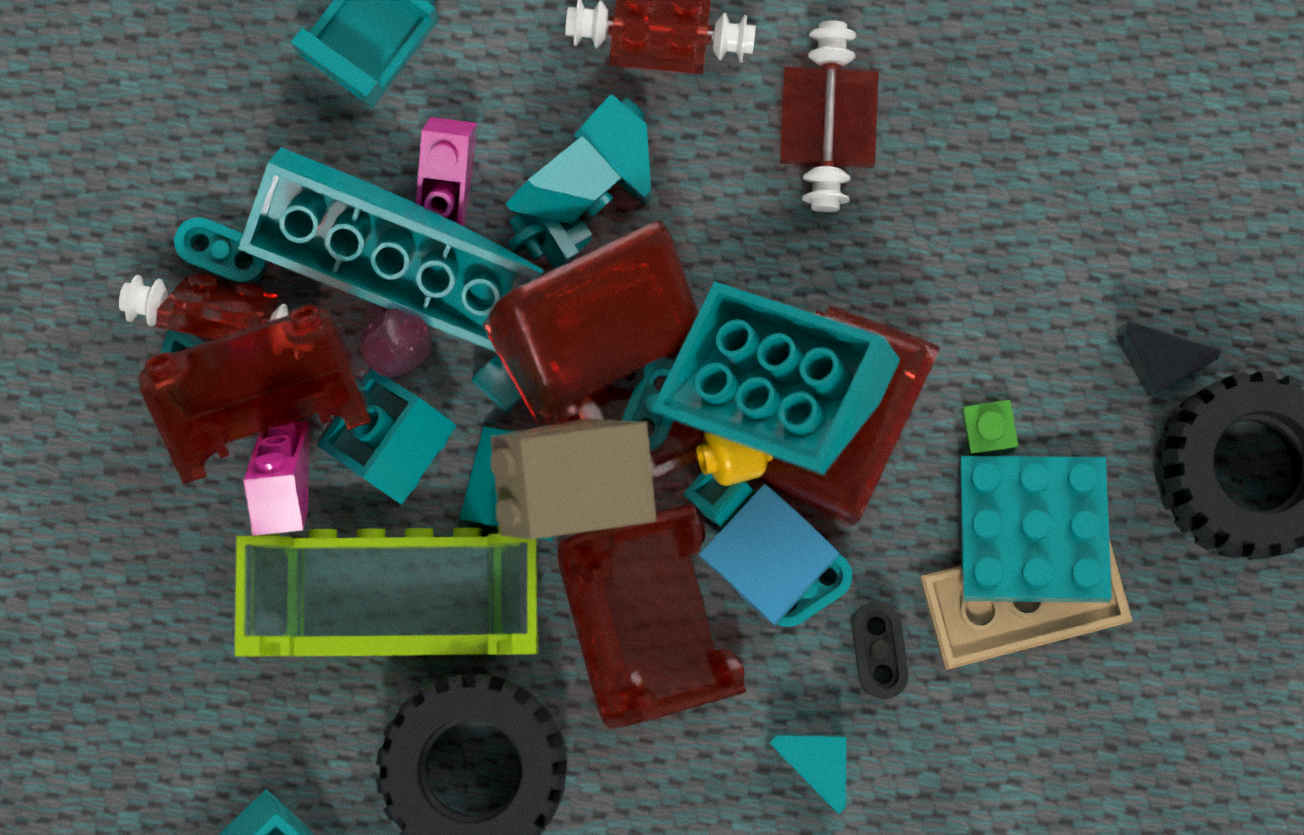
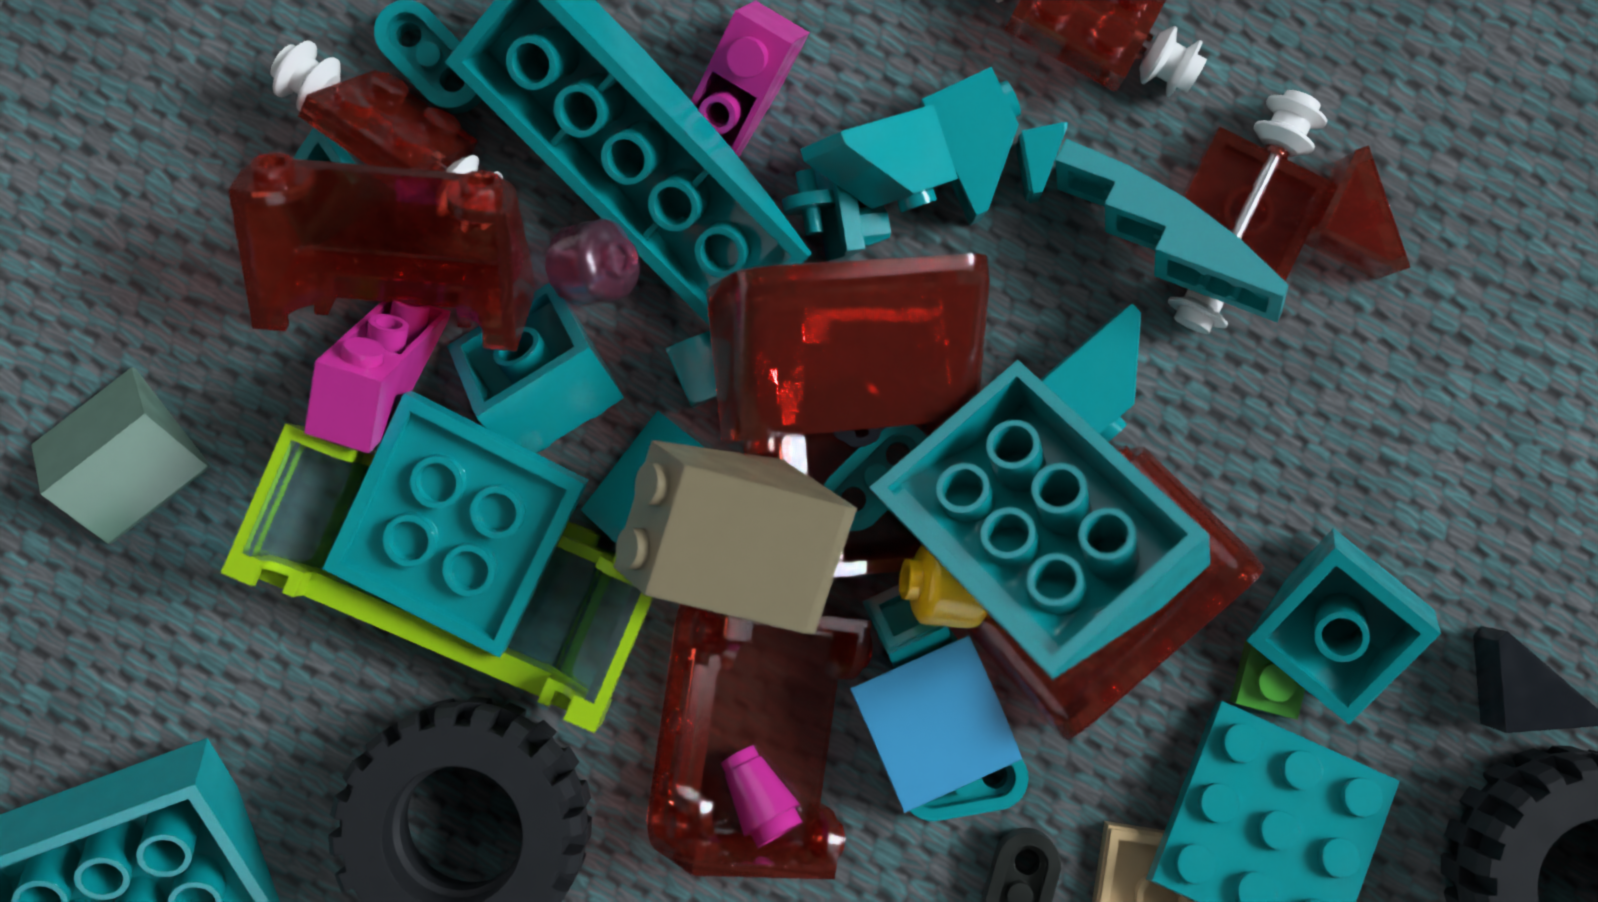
camera: 20 degrees right, 5 degrees up
none -> sand green slope [31,367,211,544]
none -> teal plate [322,390,589,658]
none -> dark pink cone [720,745,803,848]
none -> teal slope [1015,122,1068,204]
none -> teal slope [1040,303,1141,442]
none -> teal slope [1055,139,1289,323]
none -> teal slope [1246,528,1441,725]
none -> clear red slope [1297,145,1411,280]

